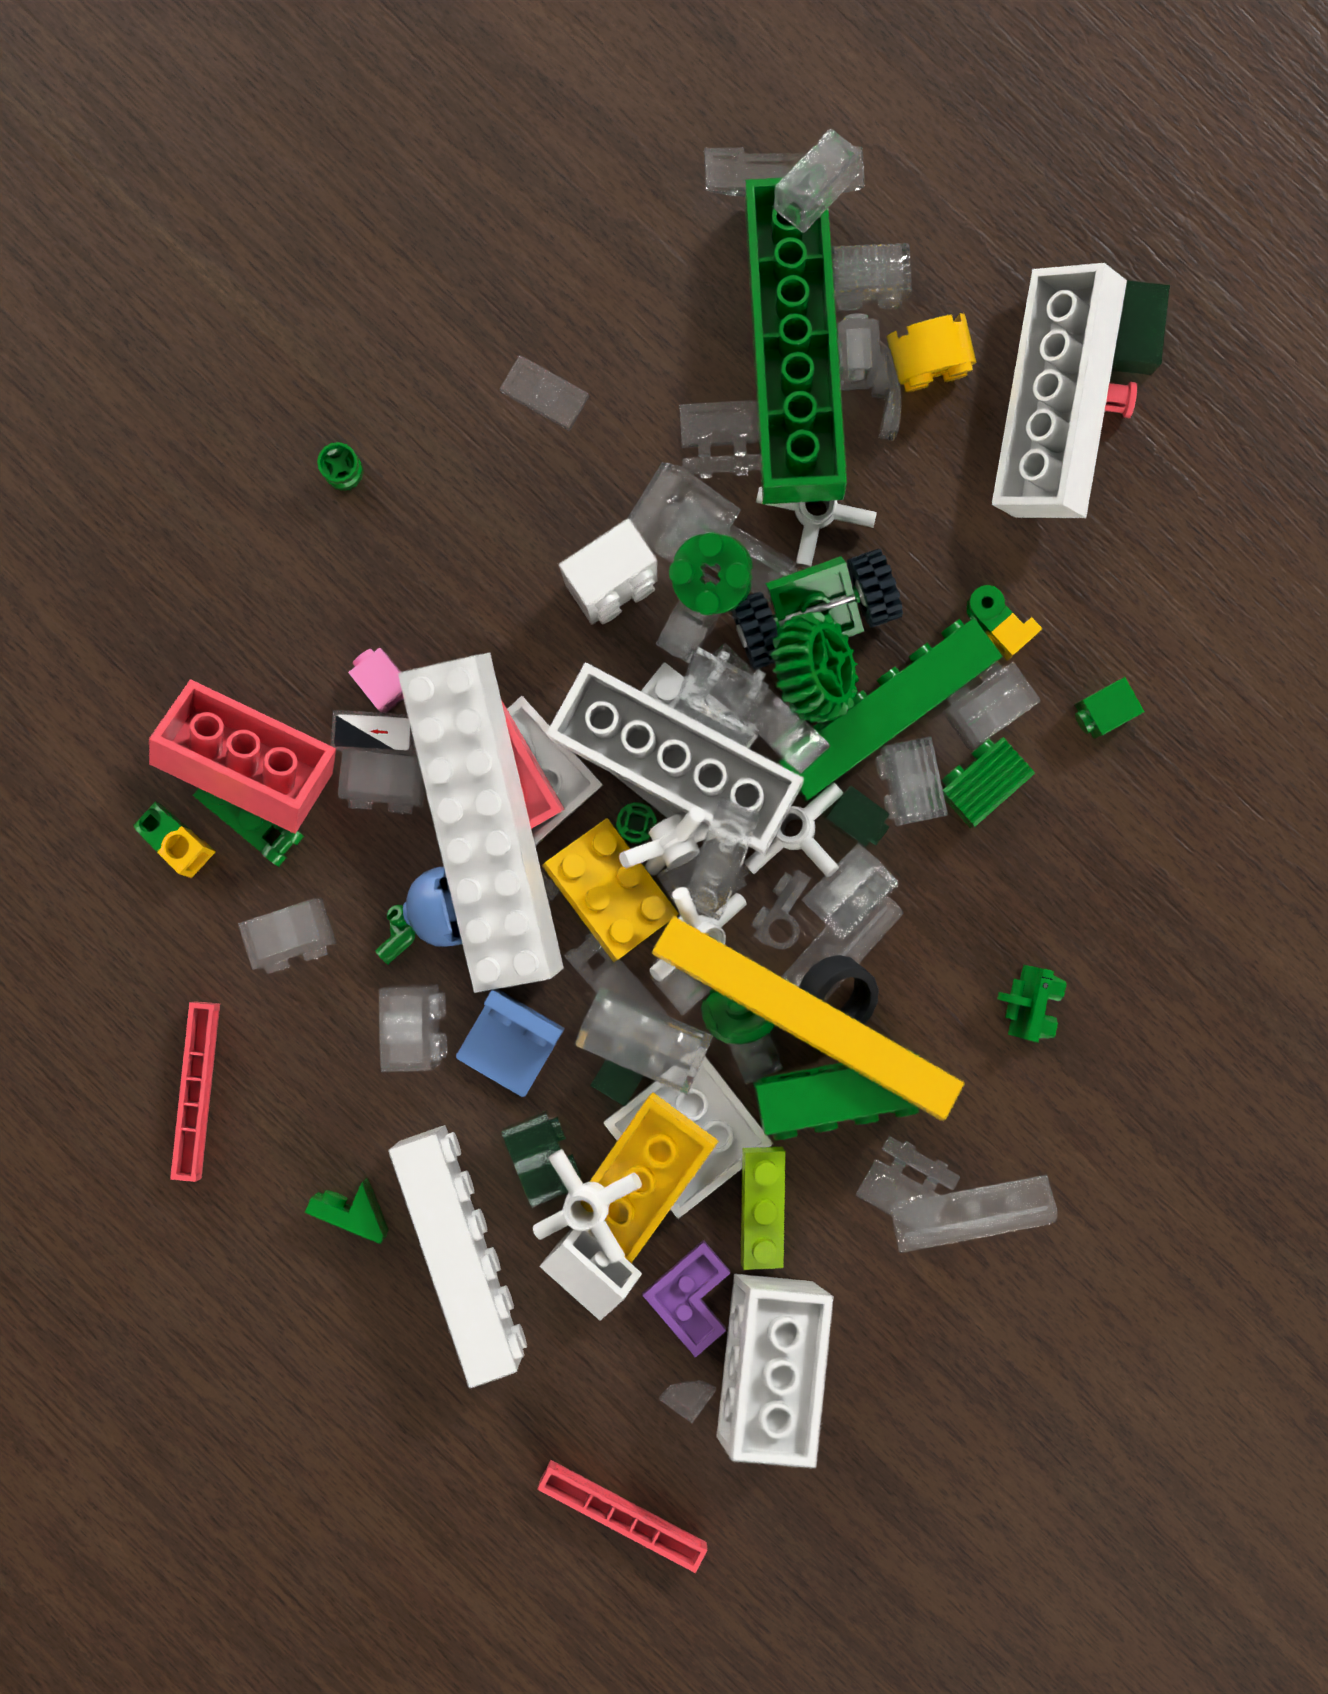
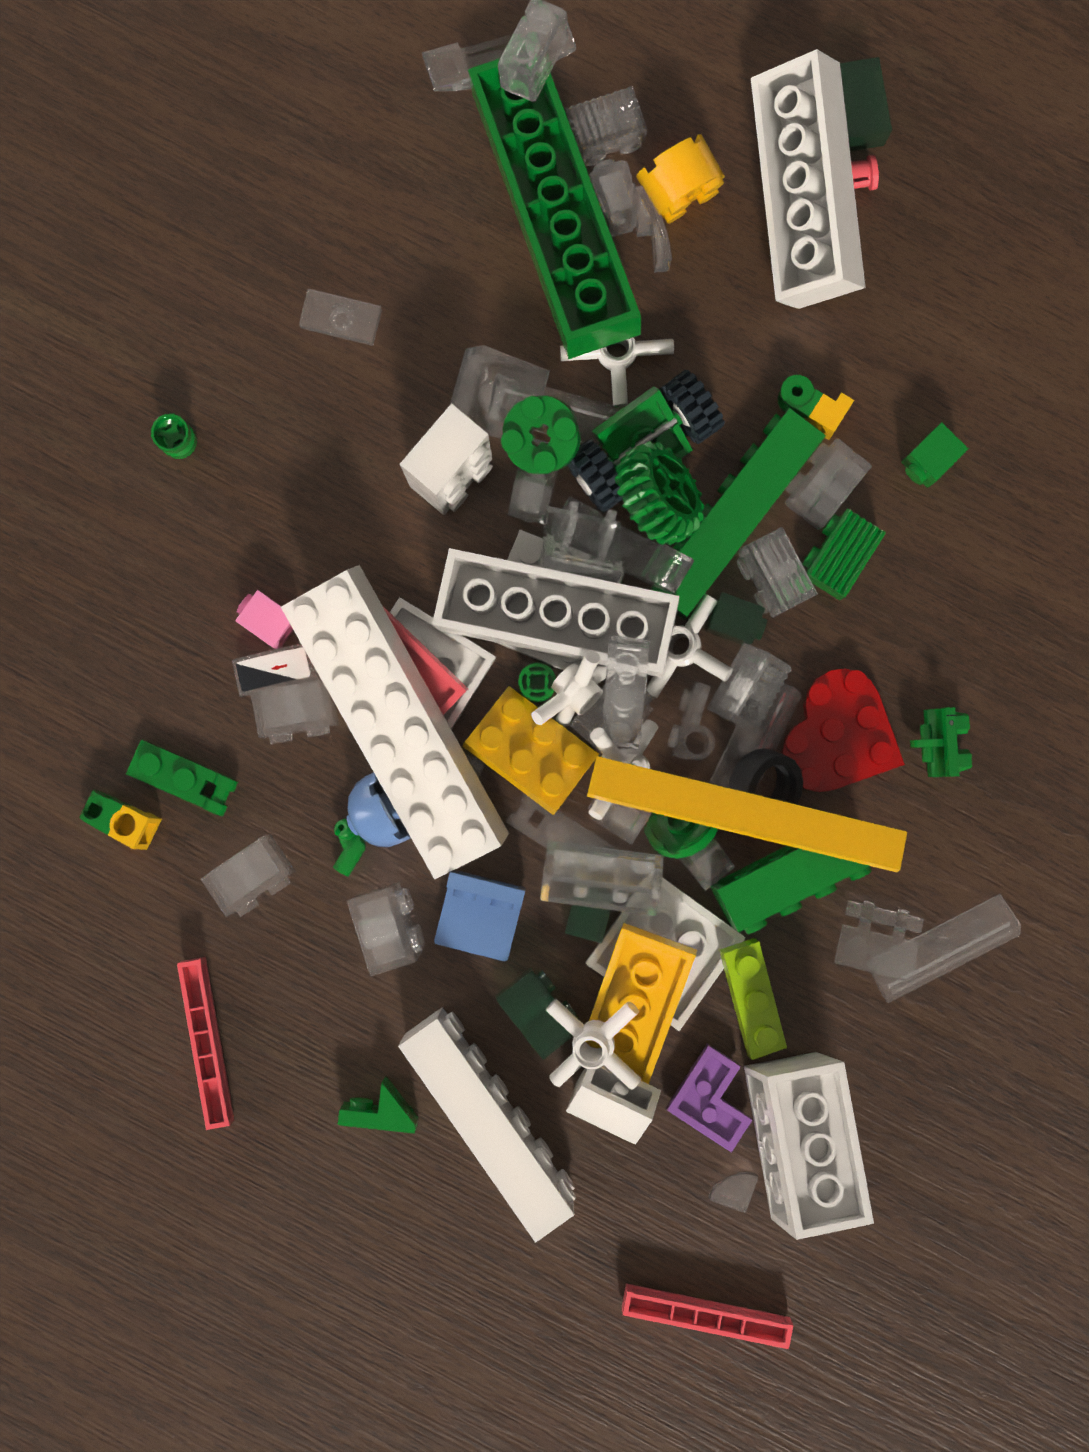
camera: 20 degrees left, 0 degrees up
coral brick [149,679,336,834] -> none
clear plate [679,400,761,478] -> none
none -> red plate [781,668,905,792]

